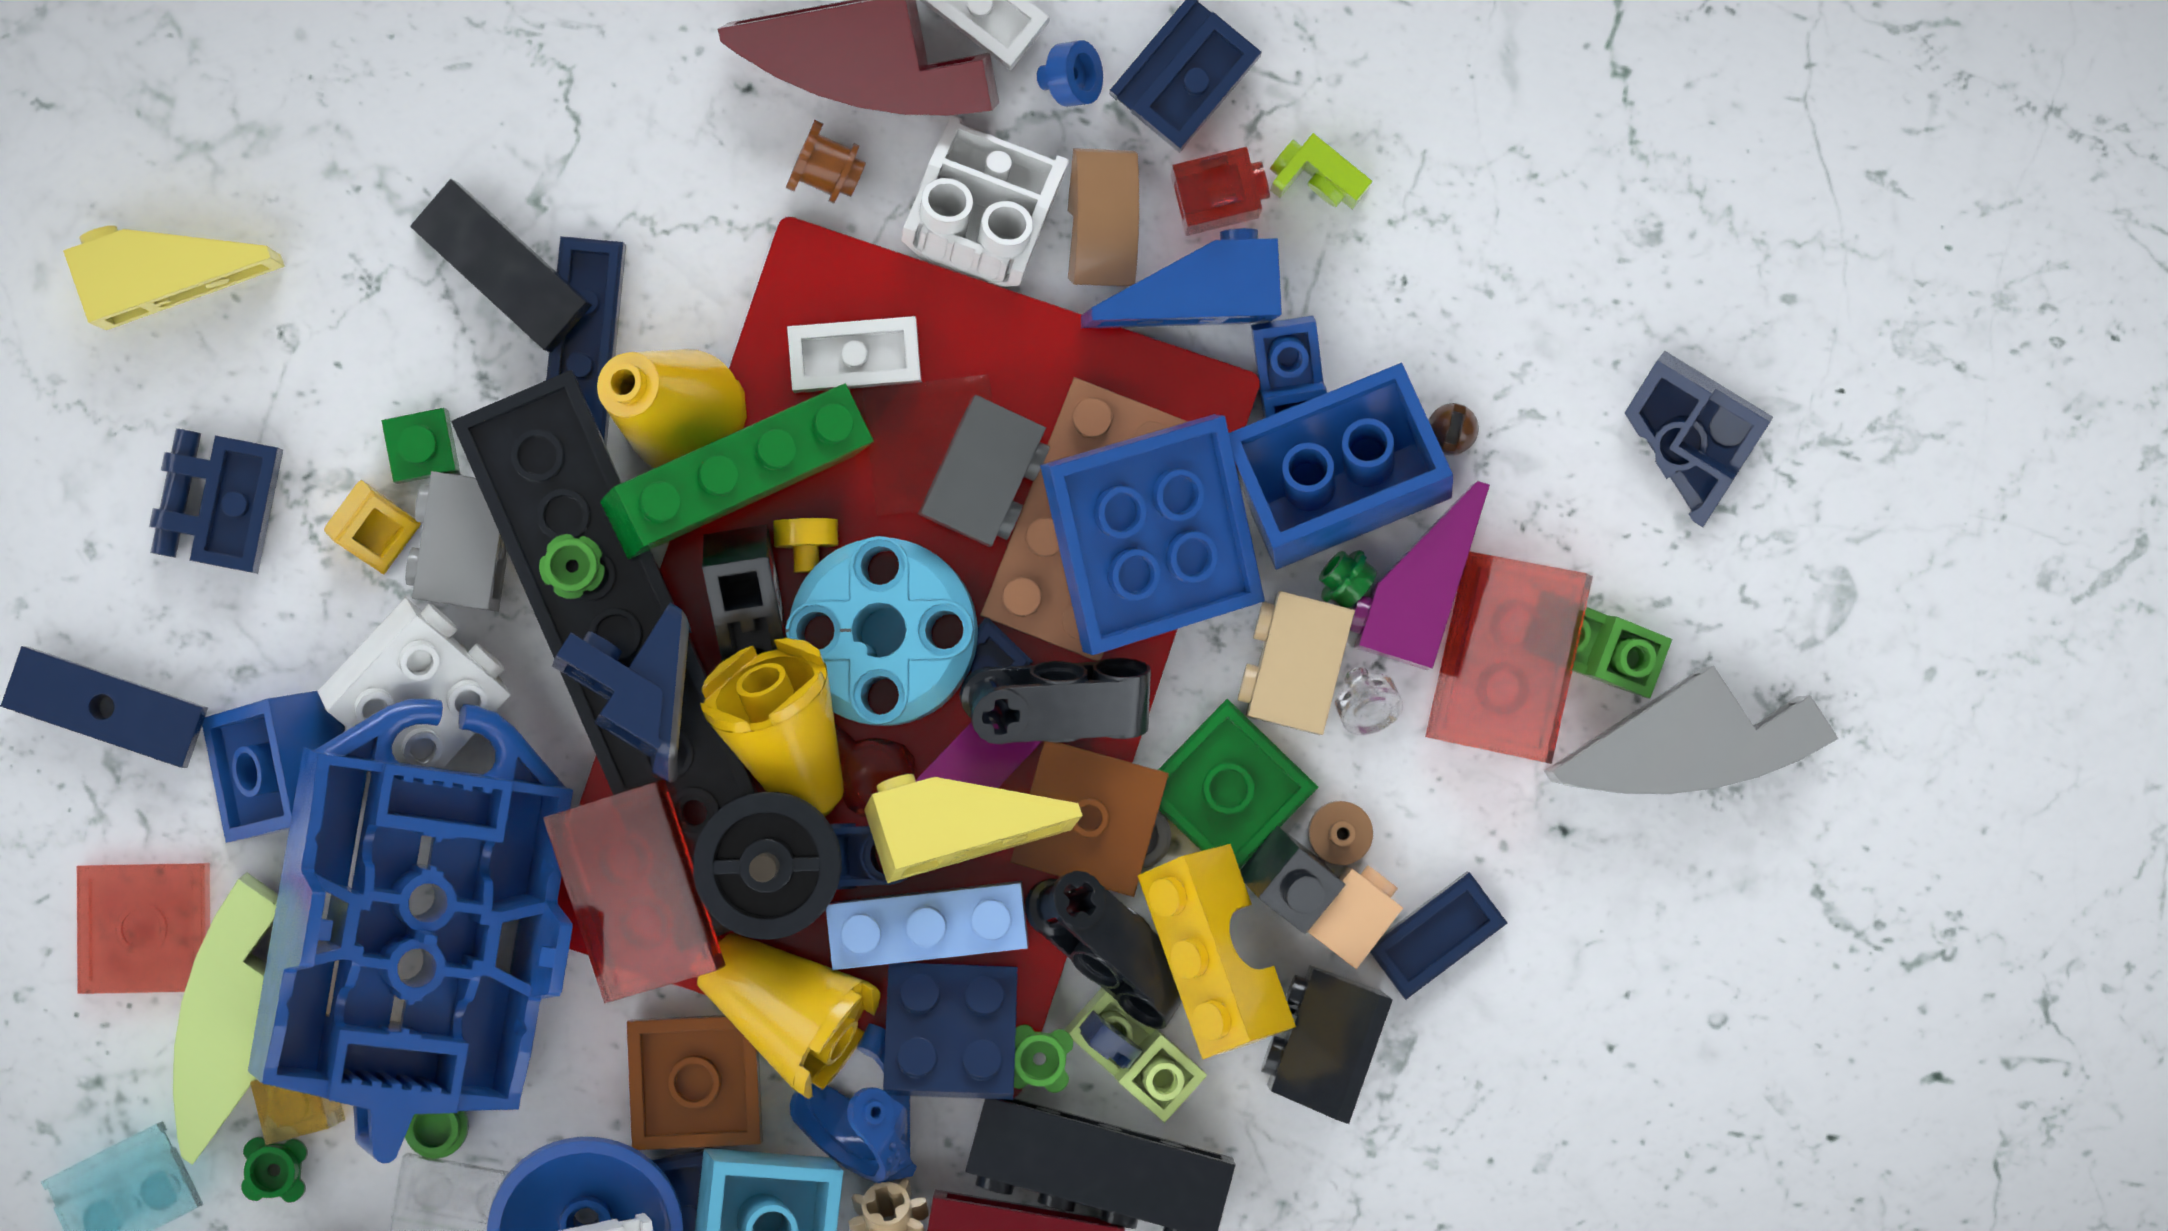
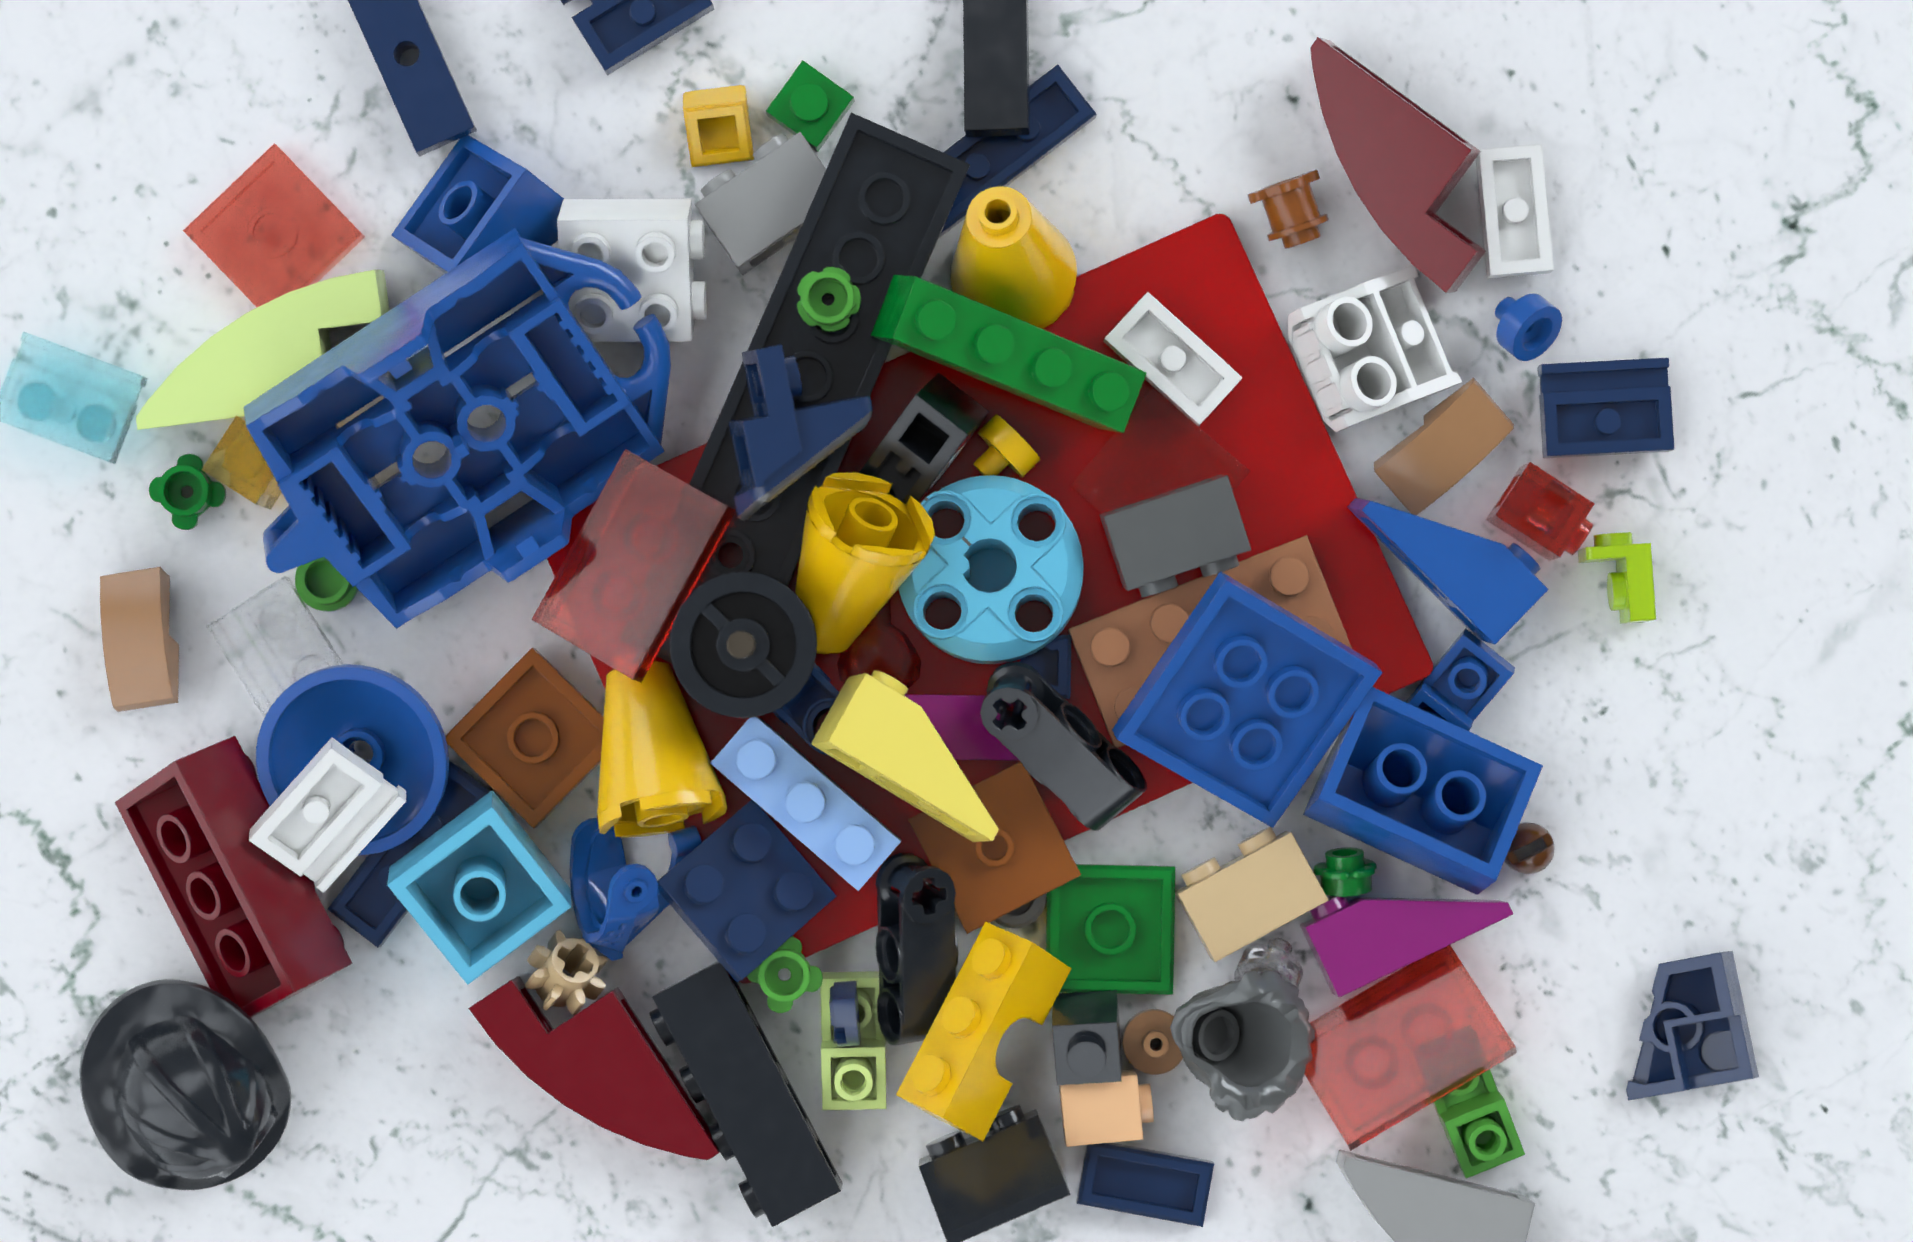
camera: 50 degrees right, 0 degrees up
none -> dark grey hair [1170,970,1315,1121]

